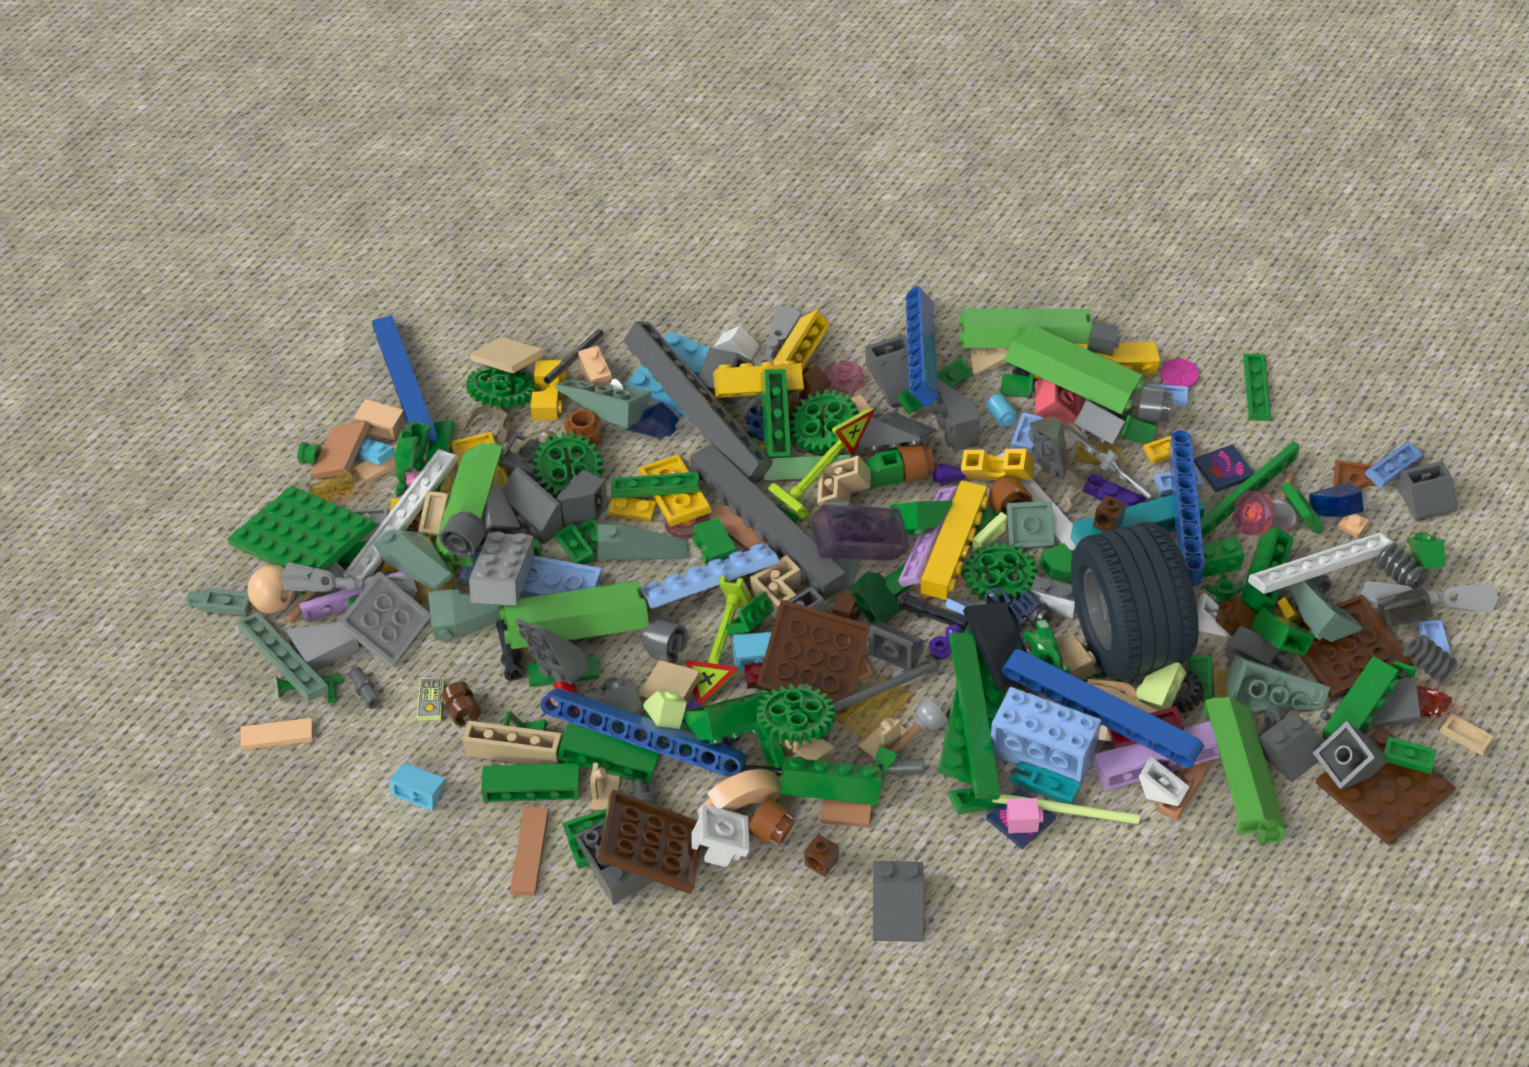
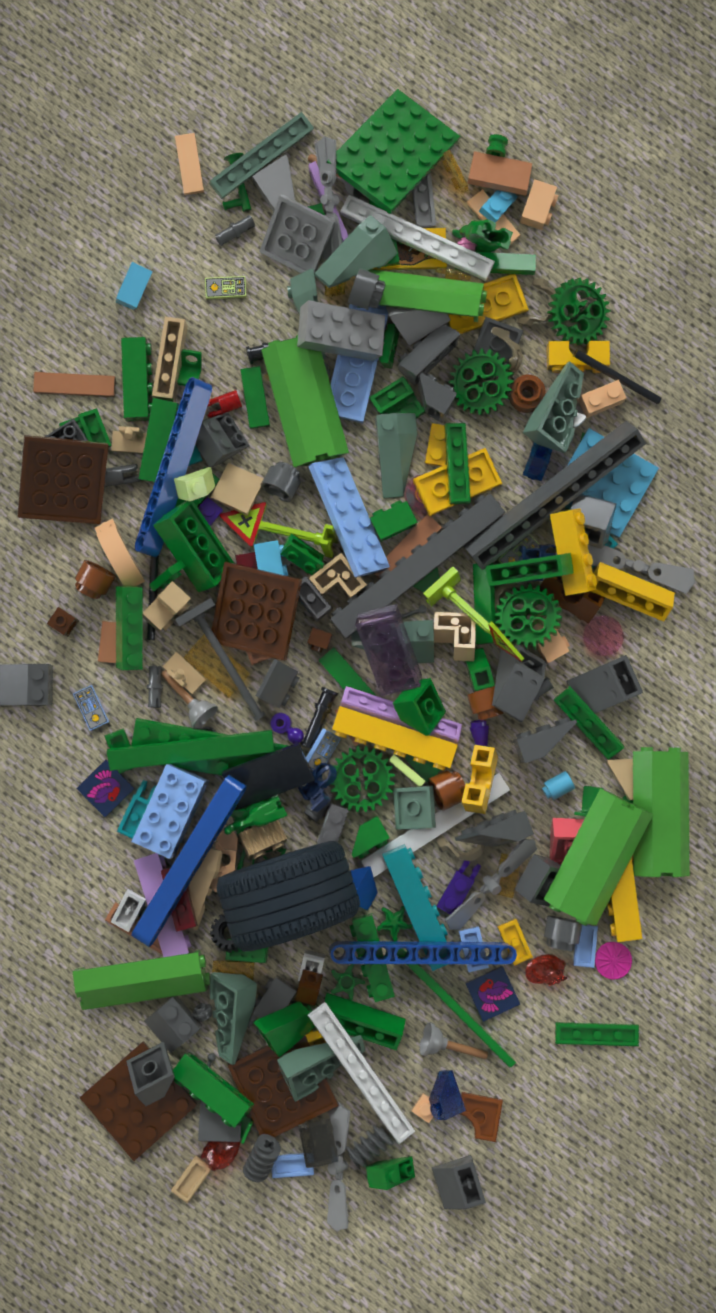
camera: 85 degrees right, 35 degrees up
sand green hinge [186,588,251,616] -> none
light nougat piece [247,565,296,614] -> none
blue beam [372,315,437,444] -> none
tan tile [418,491,450,537] -> none
reddish brown wheel [441,681,482,726] -> none
tan tile [470,337,544,373] -> none
dark grey slope [515,619,591,685] -> none
white panel [692,804,749,867] -> none
white slope [713,325,760,360] -> none
green gear [757,684,835,746] -> none
dark green brick [848,572,902,625] -> none
green piece [873,746,897,778] -> none
blue beam [905,286,938,407] -> none
yellowish green piece [992,794,1140,824] -> none
bright pink brick [1006,798,1043,834] -> none
light blue plate [1011,412,1043,454] -> none
dark grey brick [1087,321,1121,356] -> none
reddish brown brick [1092,495,1127,532] -> none
green bracket [1121,414,1156,445] -> none
yellowish green slope [1136,662,1186,710] -> none
clear pink tile [1233,491,1274,536] -> none
green slope [1281,482,1324,534] -> none
medium blue tile [1365,441,1425,489] -> none
green plate [1384,736,1437,774] -> none
none -> tile [73,685,109,731]
none -> clear red hat [525,954,567,986]

